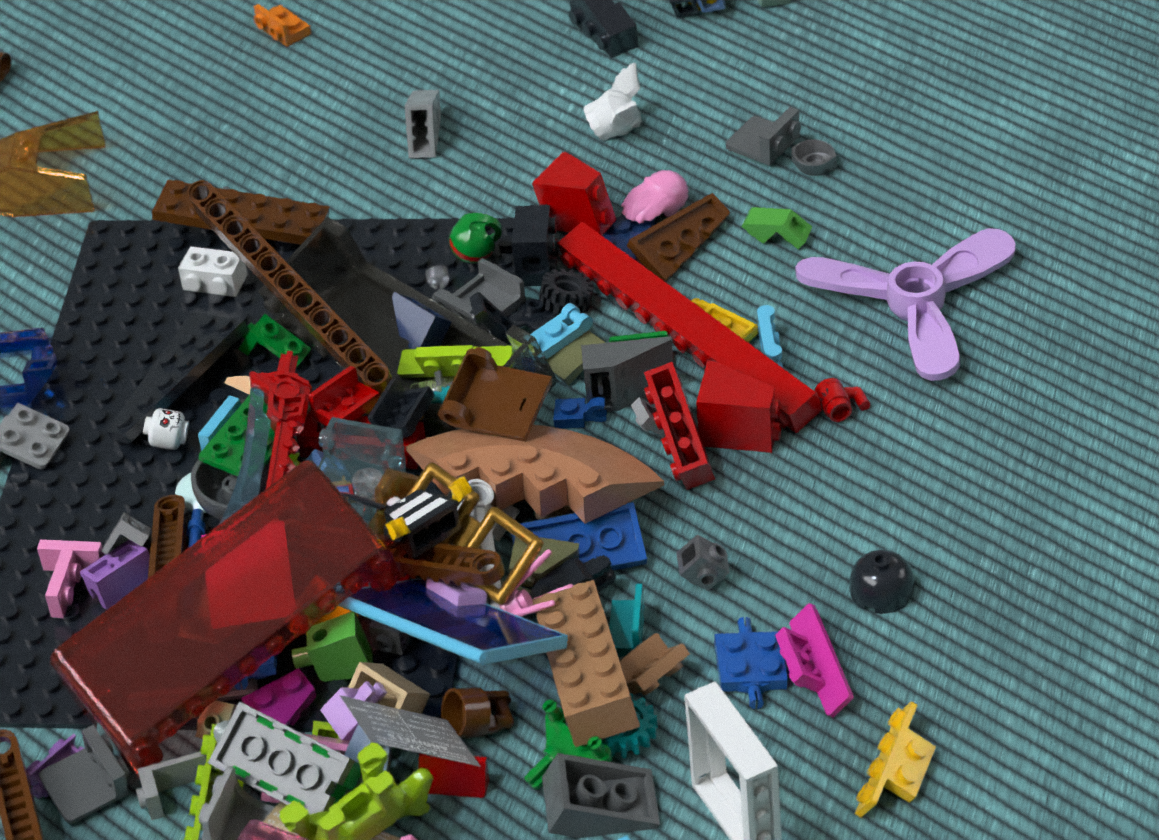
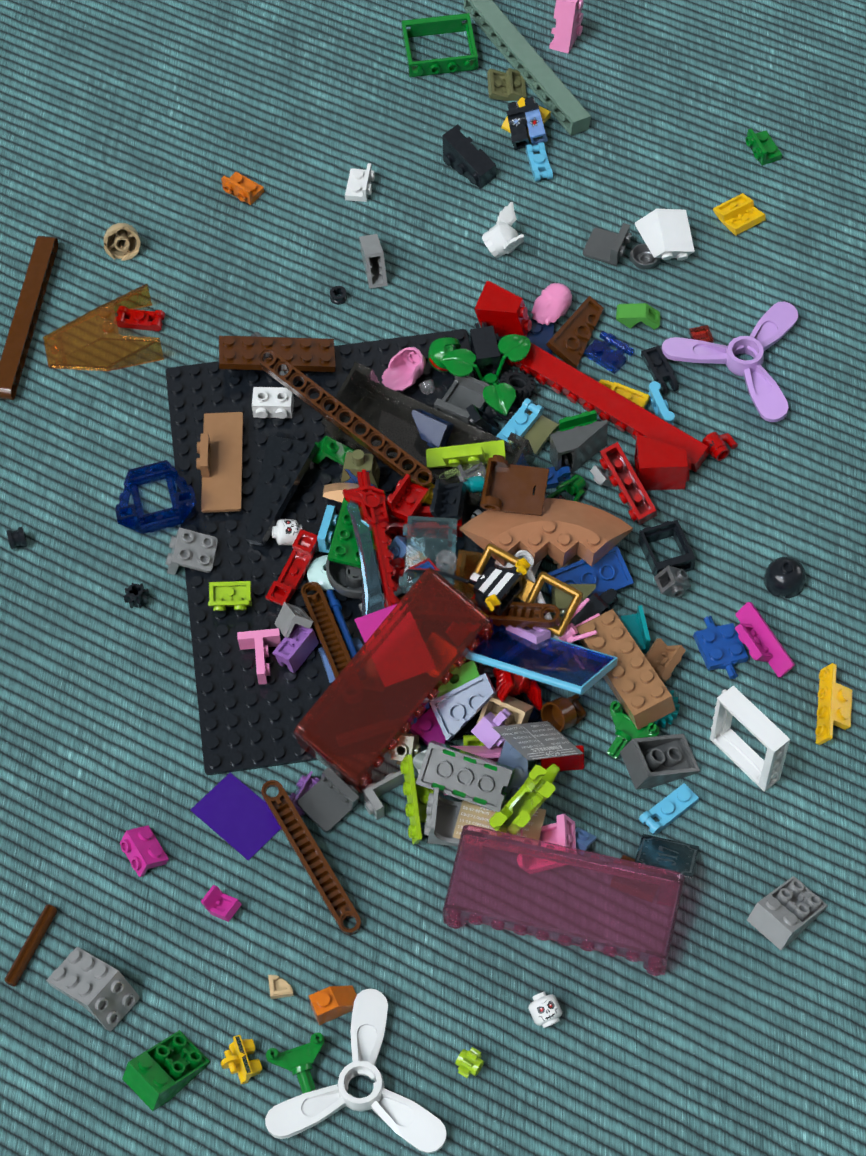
camera: 15 degrees left, 15 degrees up
none -> tan cylinder [104,223,140,261]
none -> red plate [114,306,165,331]
none -> medium nougat bracket [196,412,243,513]
none -> lime bracket [208,581,252,611]
none -> red slope [265,529,318,606]
none -> black bush [330,286,347,305]
none -> olive torso [341,449,380,488]
none -> white bracket [345,163,375,202]
none -> bright pink hair [382,347,426,391]
none -> wing [429,673,496,741]
none -> green plant [441,334,531,416]
none -> red helmet [493,659,543,710]
none -> medium azure plate [526,142,553,182]
none -> green plant [546,474,586,502]
none -> clear blue plate [584,331,635,374]
none -> white slope [635,209,695,261]
none -> black window [638,520,696,577]
none -> black hinge [641,346,679,395]
none -> clear red tile [689,325,713,343]
none -> yellow slope [713,193,766,235]
none -> green bracket [745,128,782,166]

